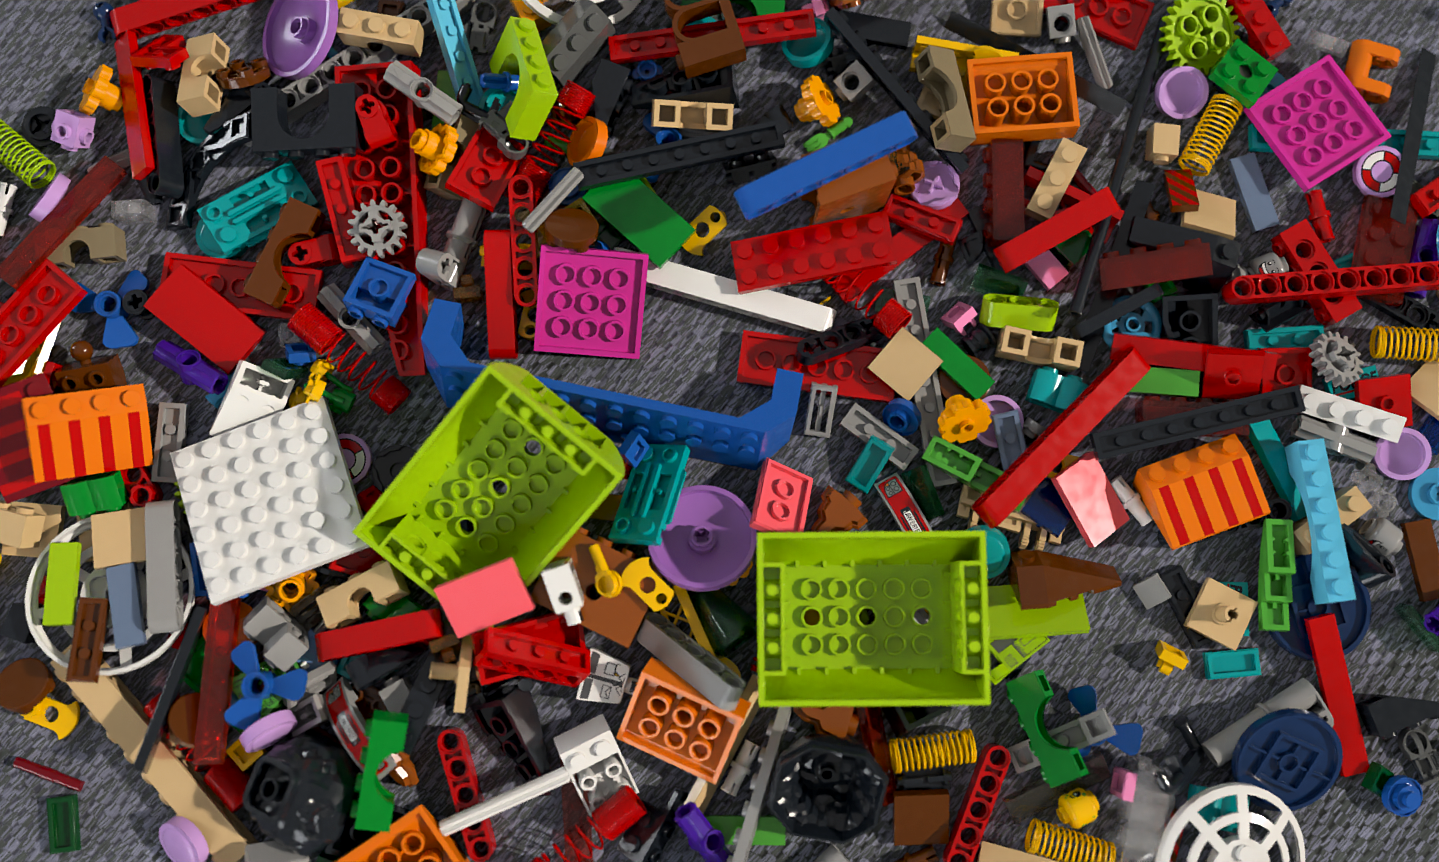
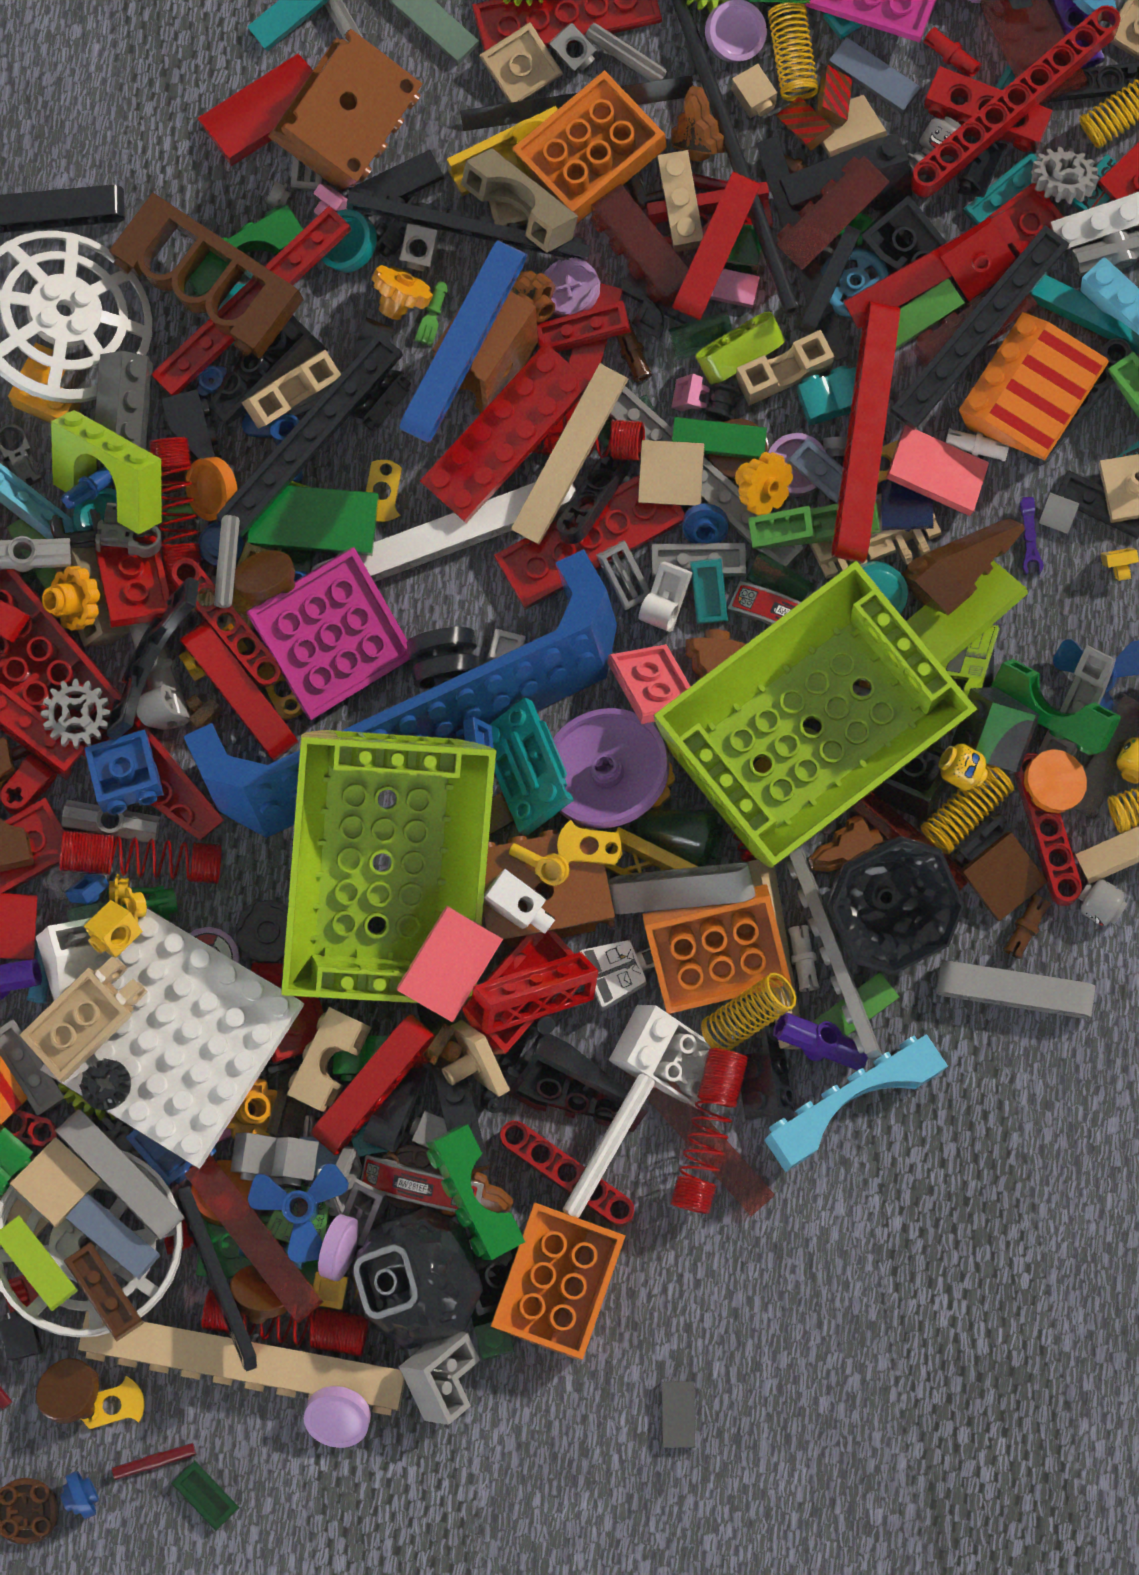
camera: 30 degrees left, 5 degrees down
none -> tan tile [19,956,148,1082]
none -> black gear [79,1058,131,1110]
none -> yellow brick [84,900,143,958]
none -> black tile [107,577,199,740]
none -> black wheel [406,627,480,689]
none -> white tile [488,629,526,661]
none -> tan tile [511,363,628,545]
none -> white plate [639,561,692,632]
none -> dark orange rock [671,86,726,161]
none -> yellow piece [701,973,796,1051]
none -> reddish brown tile [817,65,852,127]
none -> yellow head [938,744,988,791]
none -> black slope [951,687,1040,772]
none -> dark purple piece [1020,497,1044,575]
none -> orange tile [1024,749,1087,813]

